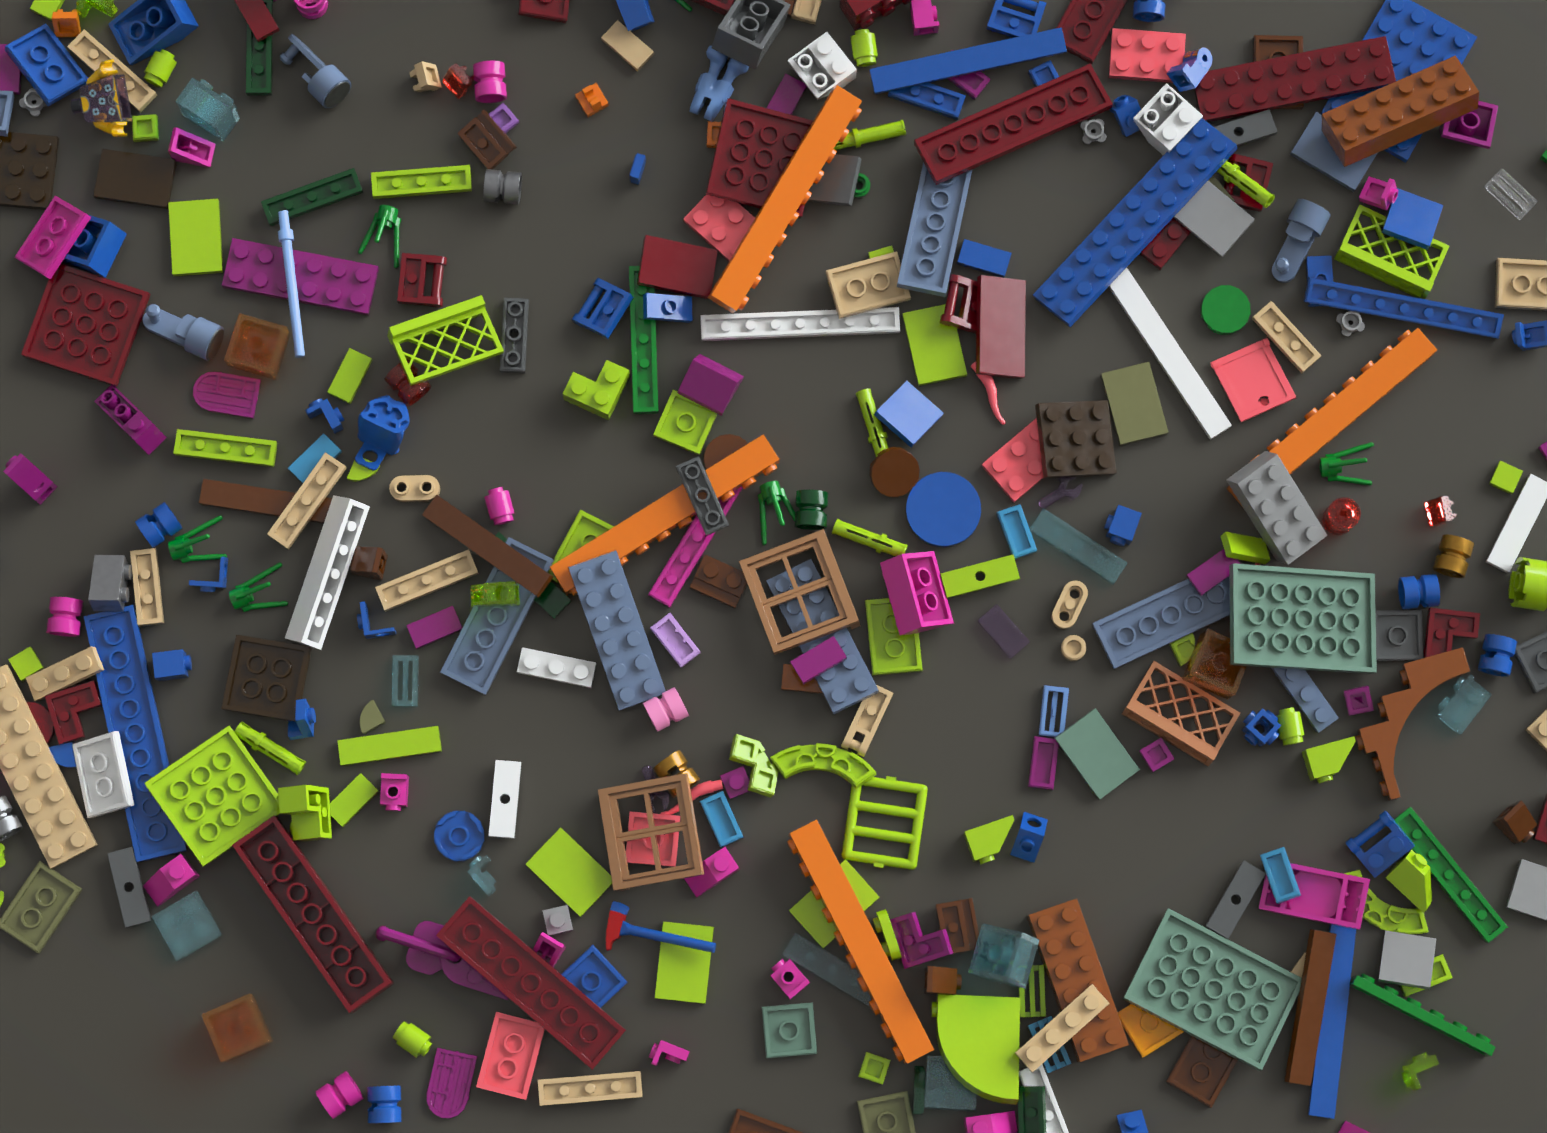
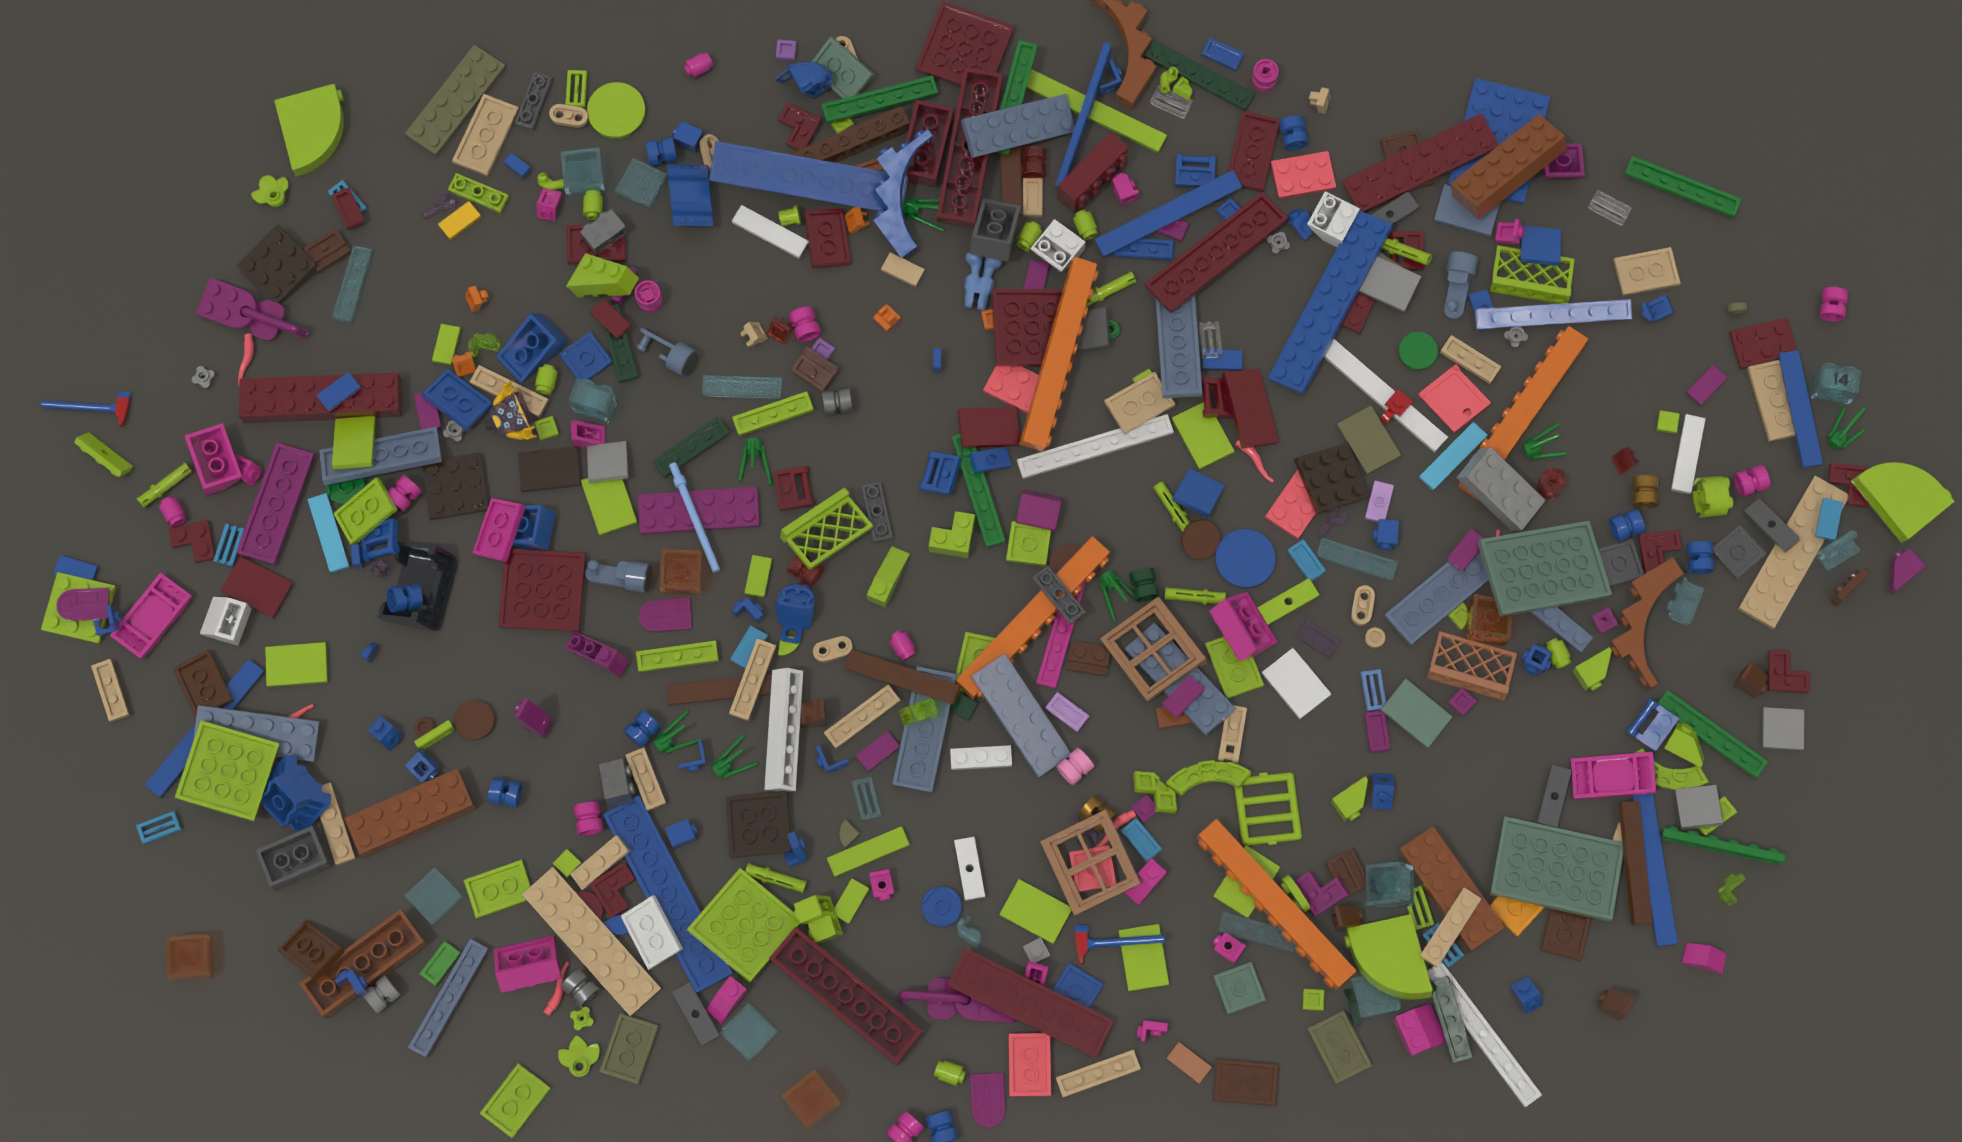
camera: 10 degrees left, 5 degrees down
leg [1167,48,1212,92] -> none
lime tile [1221,532,1270,564] -> none
dark azure tile [1260,847,1301,904] -> none
none -> blue tile [559,331,613,385]
none -> light grey tile [587,441,629,483]
none -> clear light blue tile [702,375,782,399]
none -> lime slope [867,546,910,608]
none -> lime brick [1016,221,1042,252]
none -> nougat tile [1166,1042,1212,1084]
none -> clear tile [1199,321,1222,358]
none -> white tile [1261,648,1331,720]
none -> lavender plate [1365,481,1394,523]
none -> red plate [1381,389,1413,424]
none -> medium azure tile [1419,422,1488,491]

